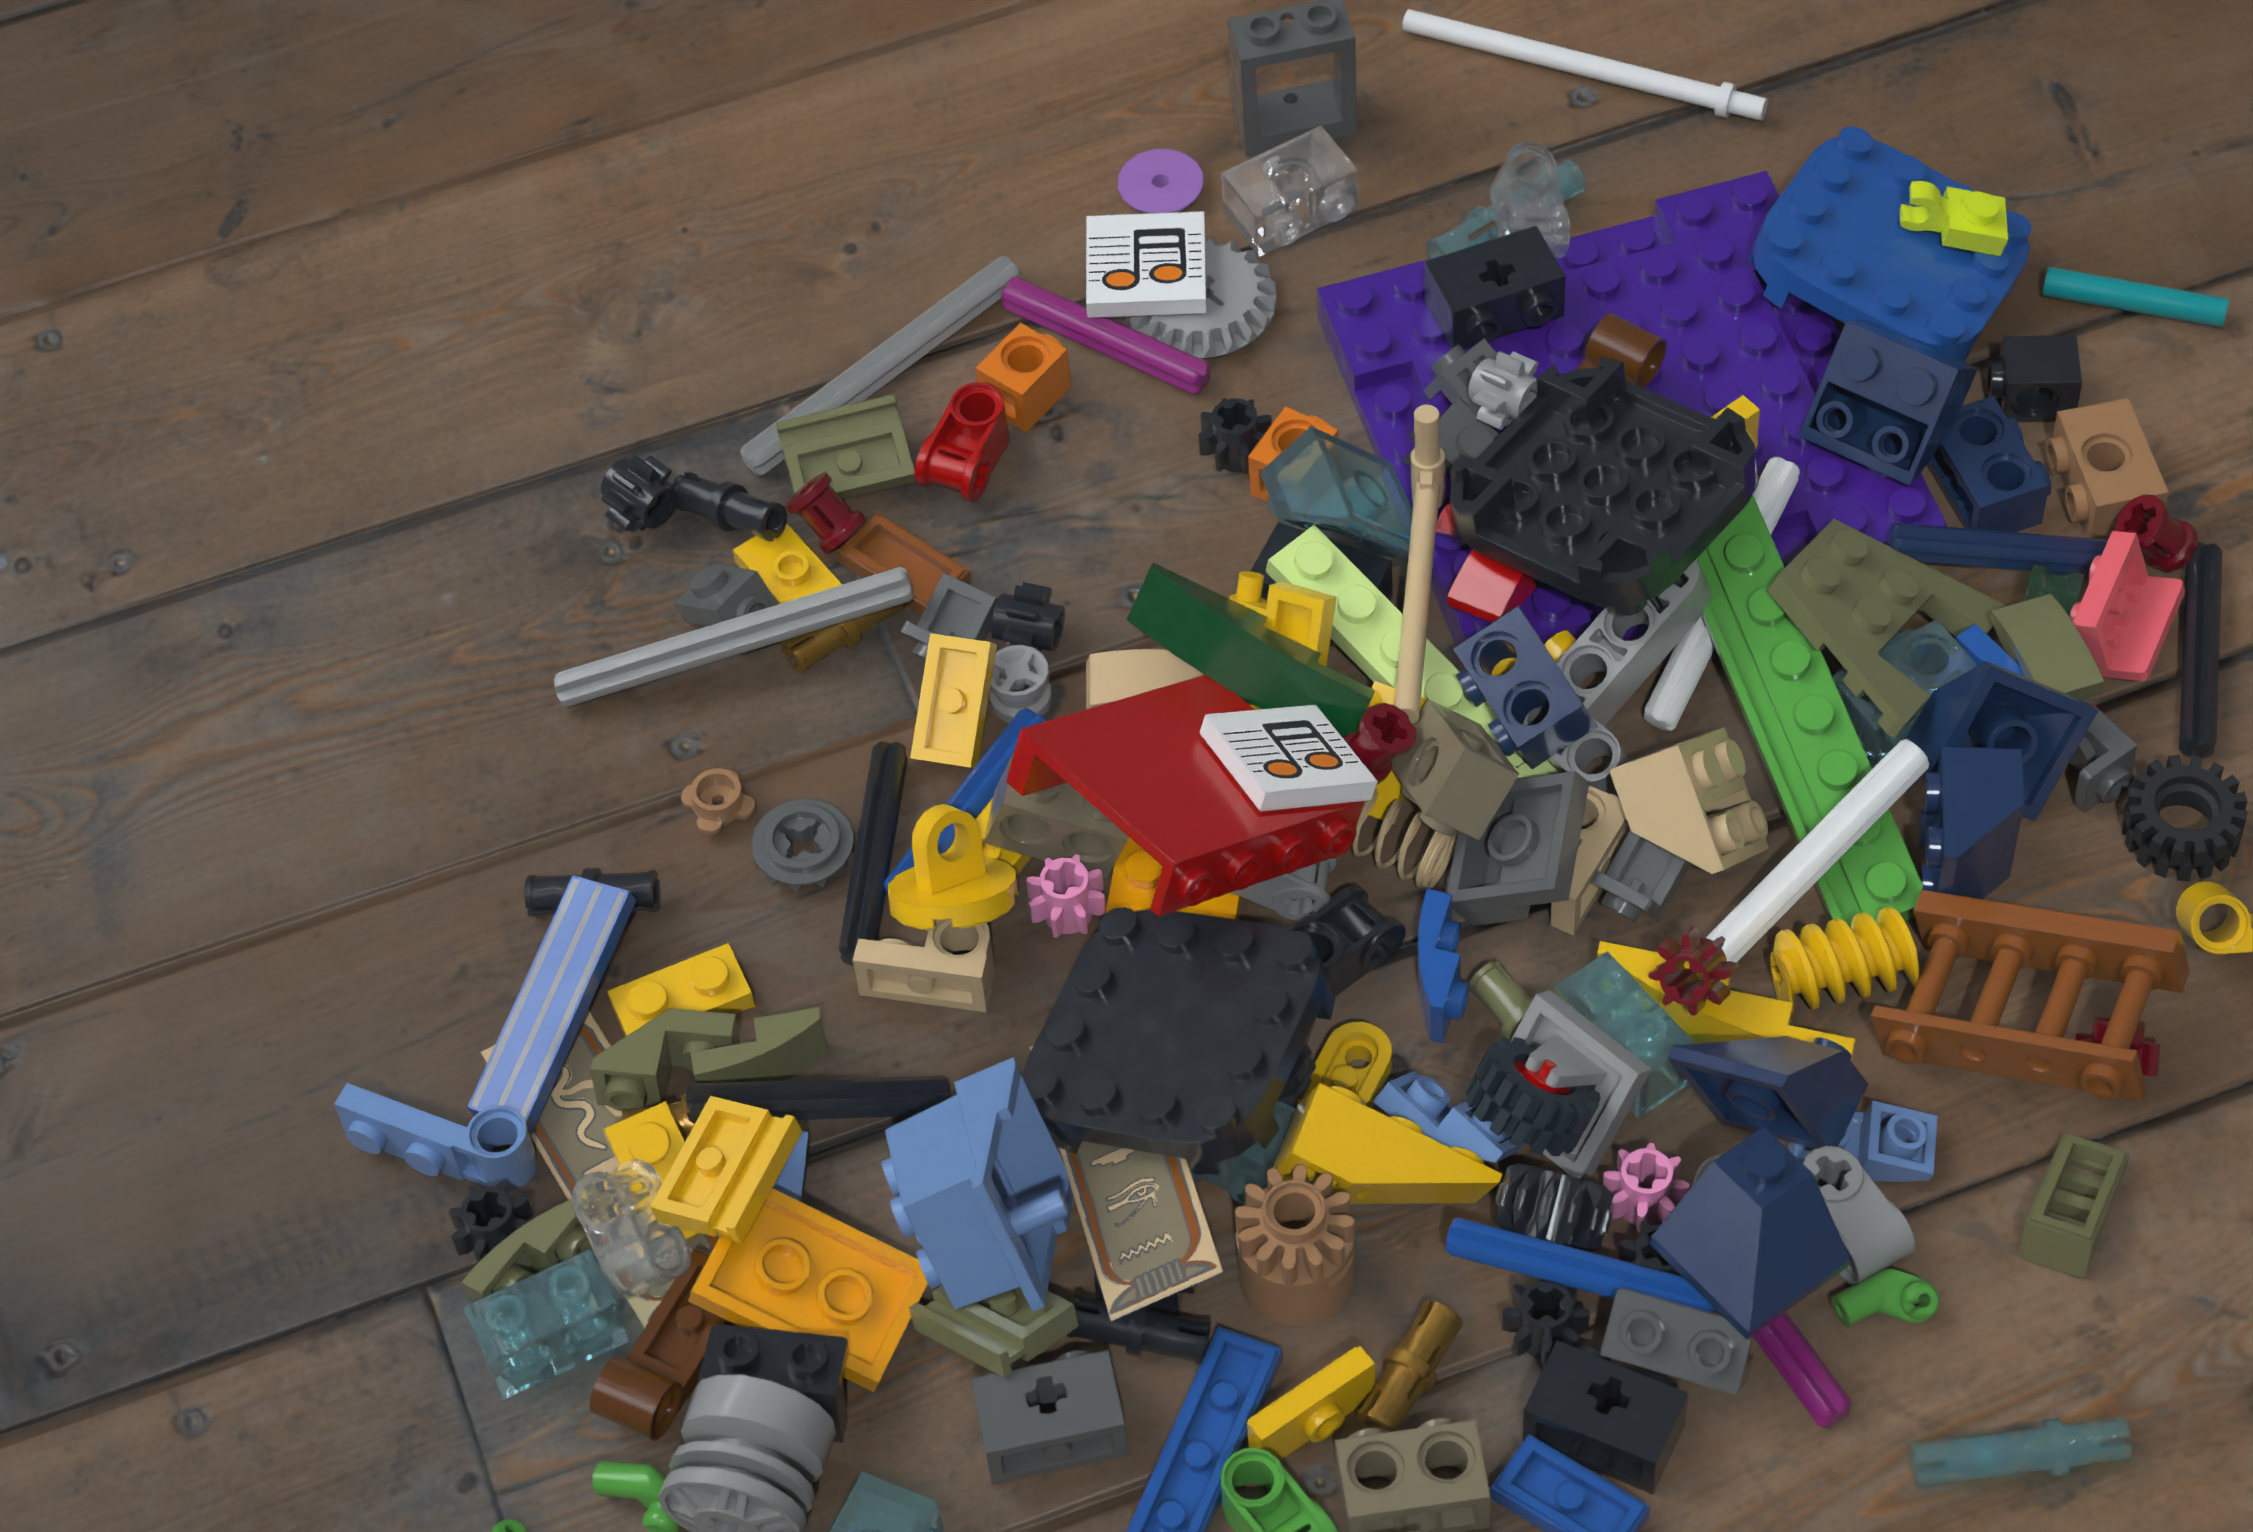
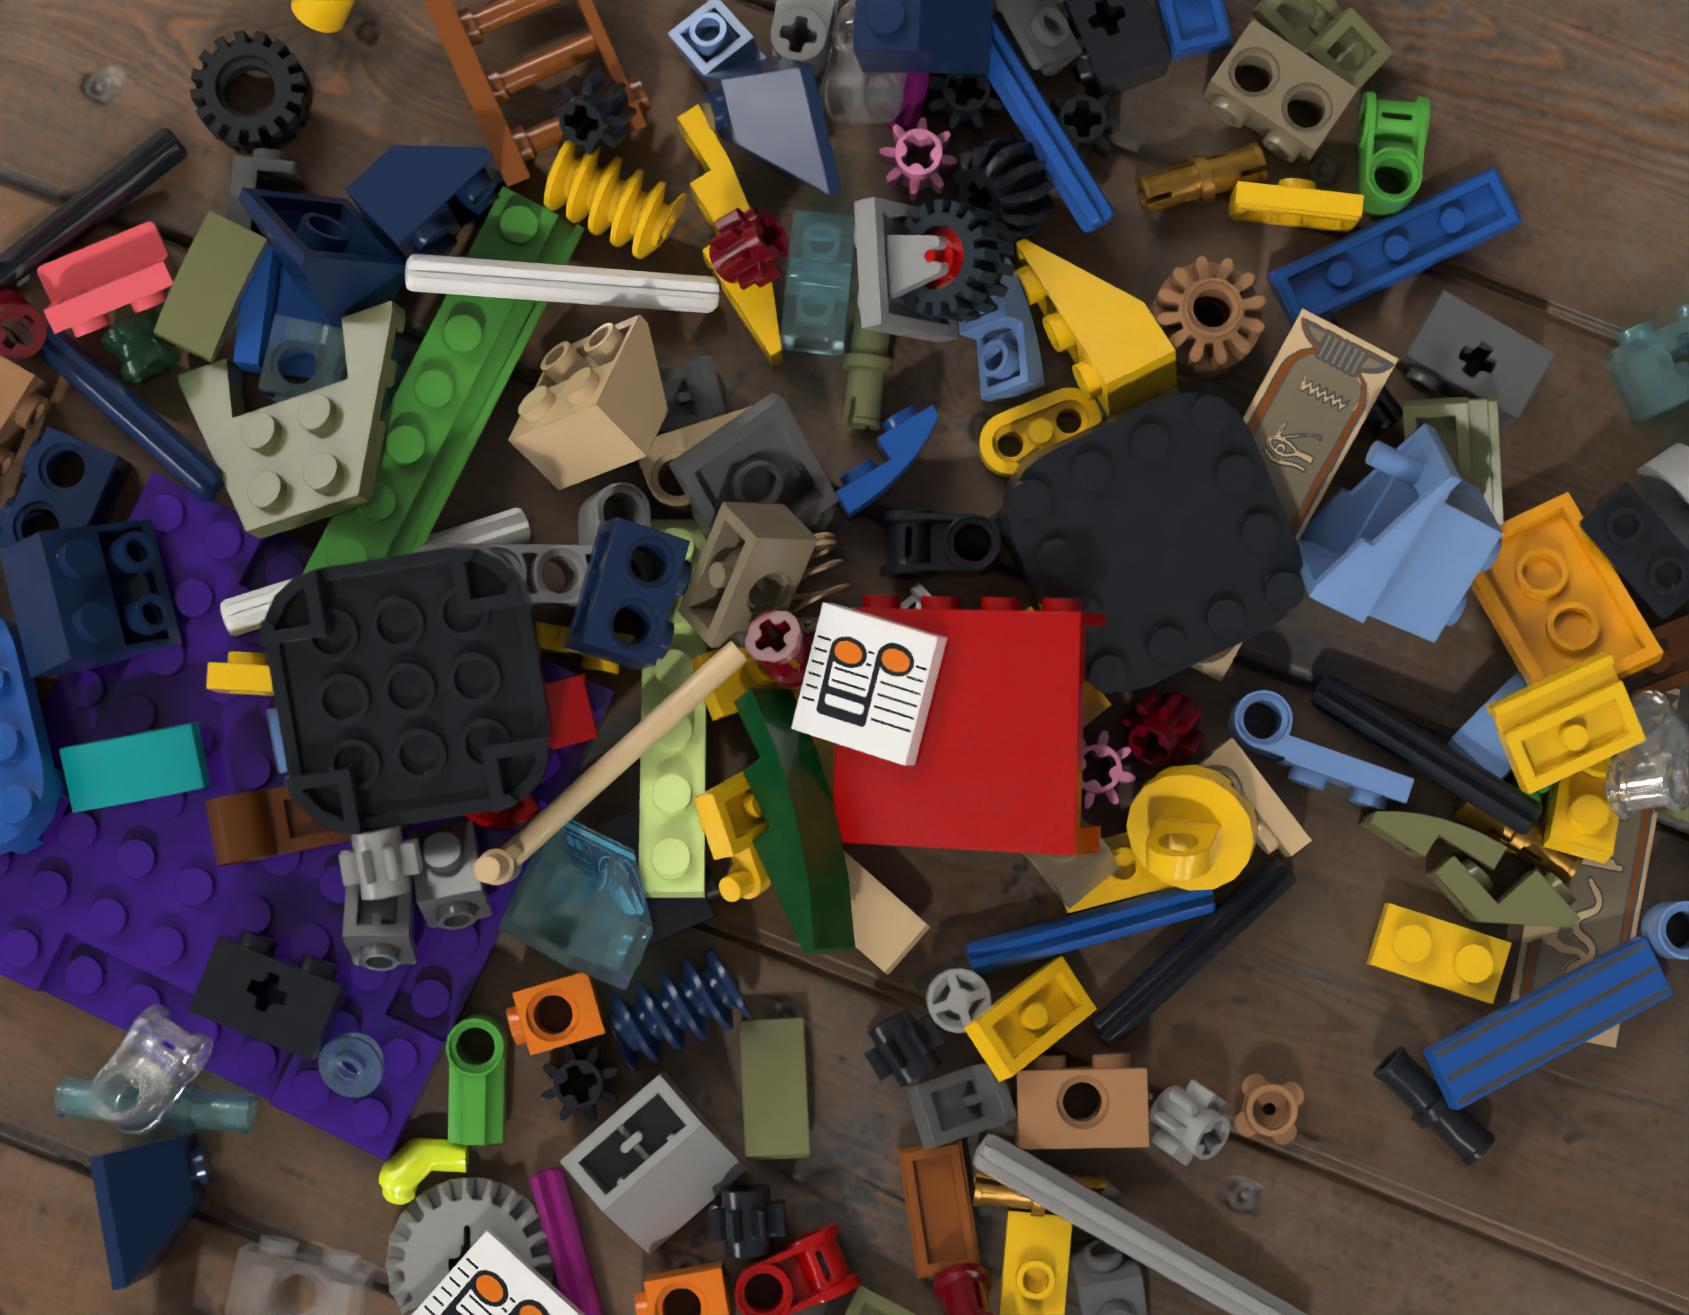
camera: 145 degrees left, 30 degrees up
dark grey gear [751,799,855,893] -> none
none -> teal slope [59,722,211,813]
none -> dark blue slope [89,1132,213,1291]
none -> clear light blue plate [318,1033,384,1098]
none -> neon yellow arm [378,1138,470,1205]
none -> bright green piece [445,1012,510,1145]
none -> black gear [551,68,637,155]
none -> light grey slope [560,1071,748,1255]
none -> dark blue piece [608,948,752,1073]
none -> black gear [708,1183,787,1258]
none -> olive slope [739,1018,810,1161]
none -> medium nougat brick [1013,1053,1149,1150]
none -> dark red gear [1122,688,1206,767]
none -> light grey gear [1150,1079,1230,1166]
none -> medium blue plate [1226,690,1414,811]

